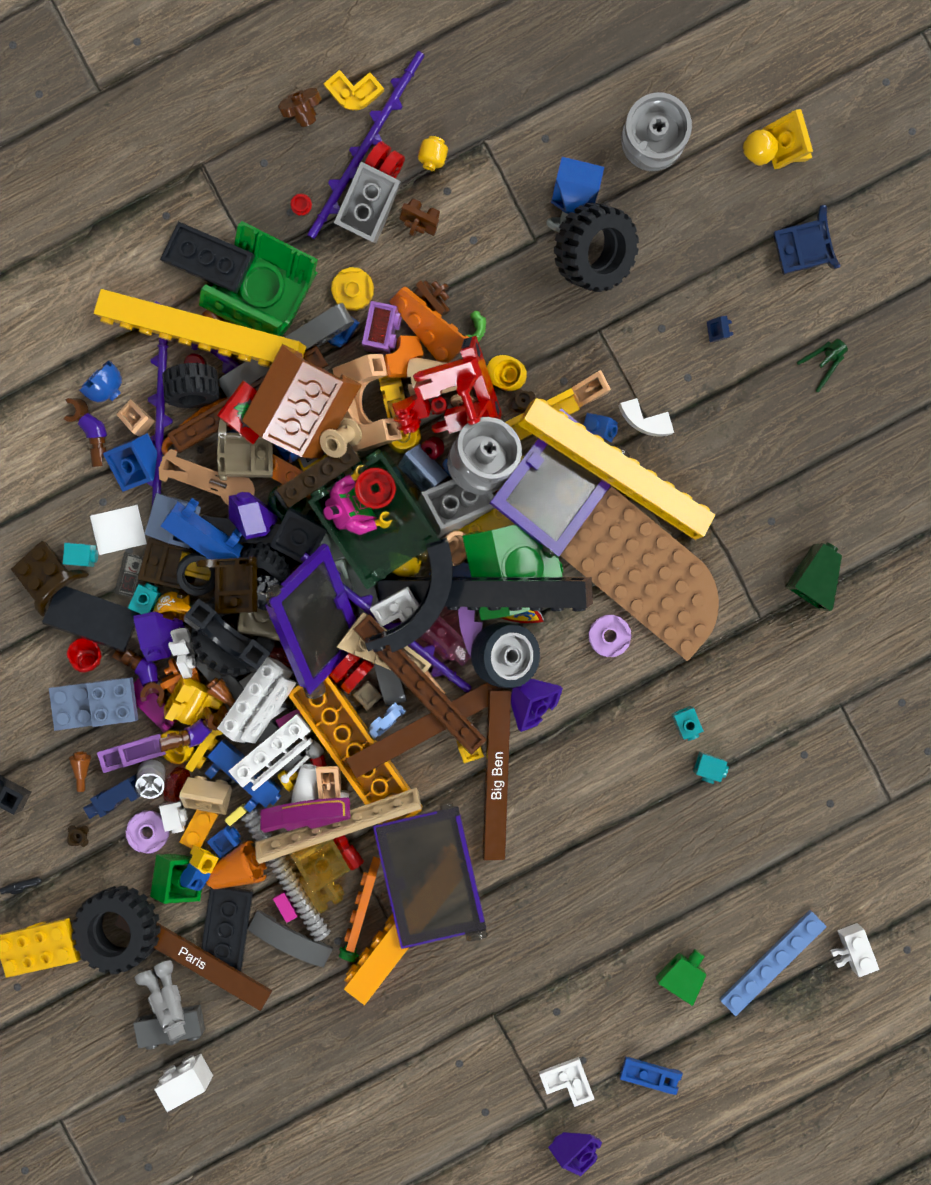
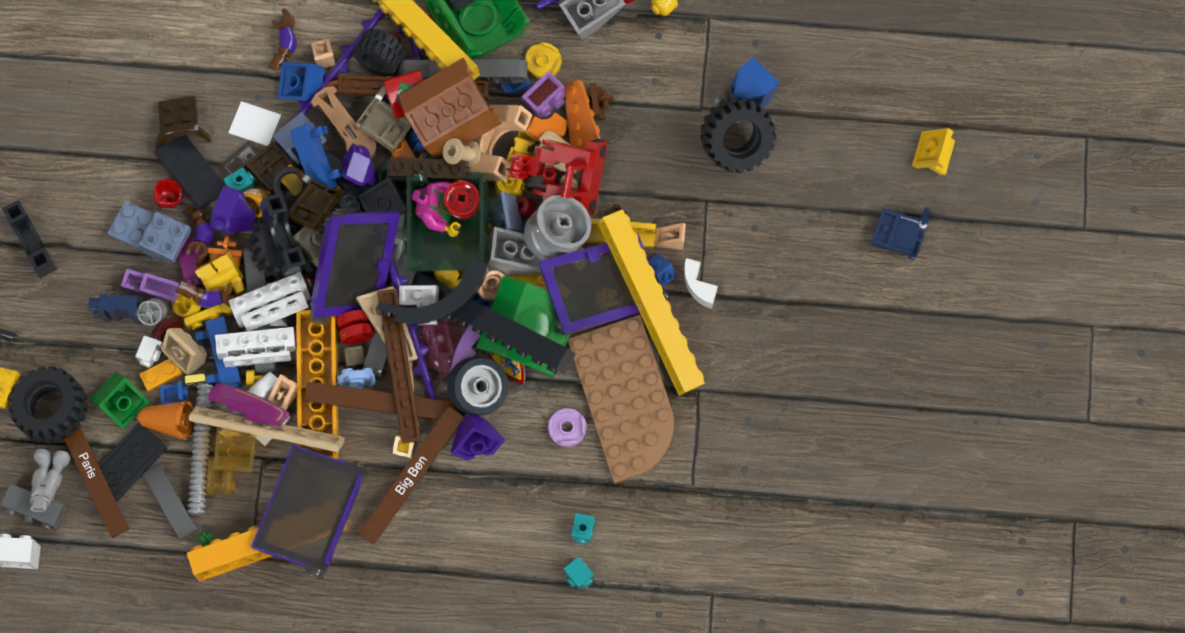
camera: 30 degrees right, 15 degrees down
teal brick [63,543,98,567] -> none
dark brown plate [67,825,89,847] -> none
dark orange cone [69,751,91,792] -> none
blue cylinder [79,360,122,402] -> none
lavender tile [126,810,169,853] -> none
white plate [169,628,196,679] -> none
leg [180,845,219,891] -> none
dark orange cone [206,677,236,708] -> none
dark pink piece [273,890,299,923] -> none
hinge [281,740,324,783] -> none
red bar [331,835,364,871] -> none
orange wing [344,856,381,953] -> none
reddish brown hips [399,198,440,236] -> none
bright green piece [466,311,486,342] -> none
yellow hat [487,355,527,391] -> none
light grey piece [621,93,692,171] -> none
dark blue tile [706,316,733,342] -> none
yellow hair [743,129,778,166] -> none
dark green slope [785,542,842,611] -> none
dark green plant [797,339,848,393] -> none

